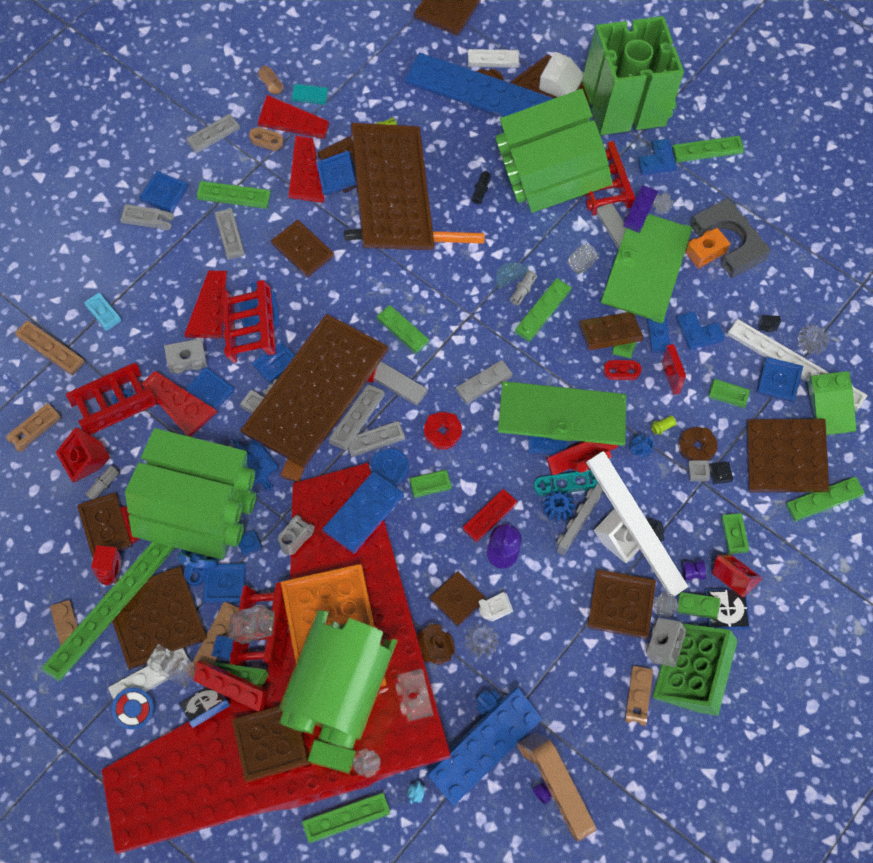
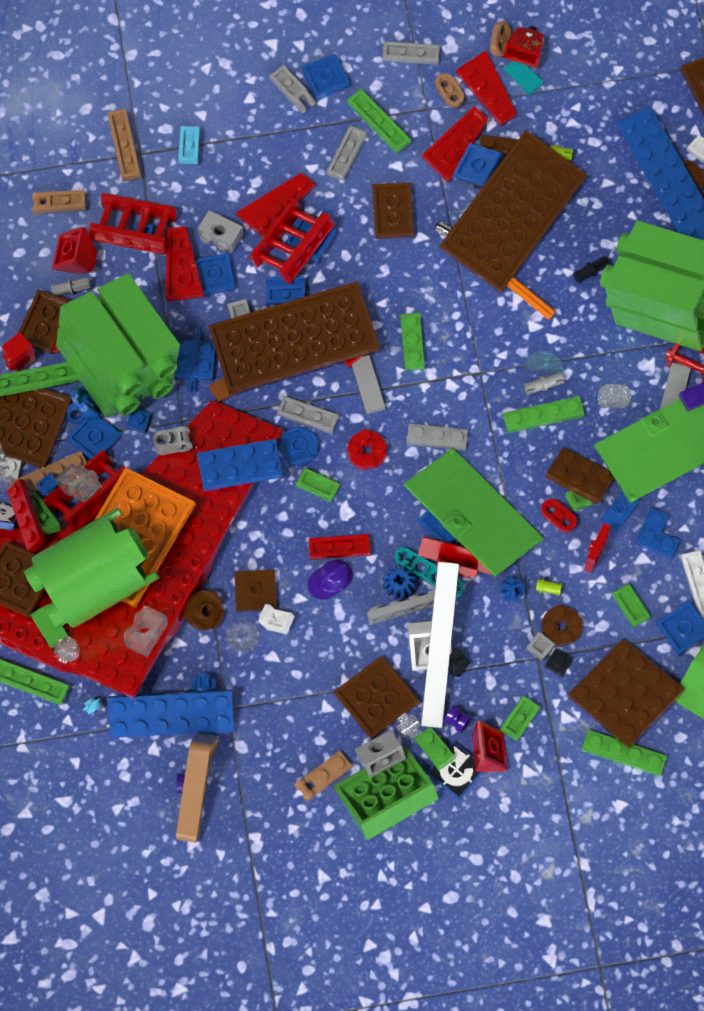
camera: 45 degrees right, 5 degrees up
light grey plate [329,384,385,451] -> none
none -> red torso [503,26,543,68]

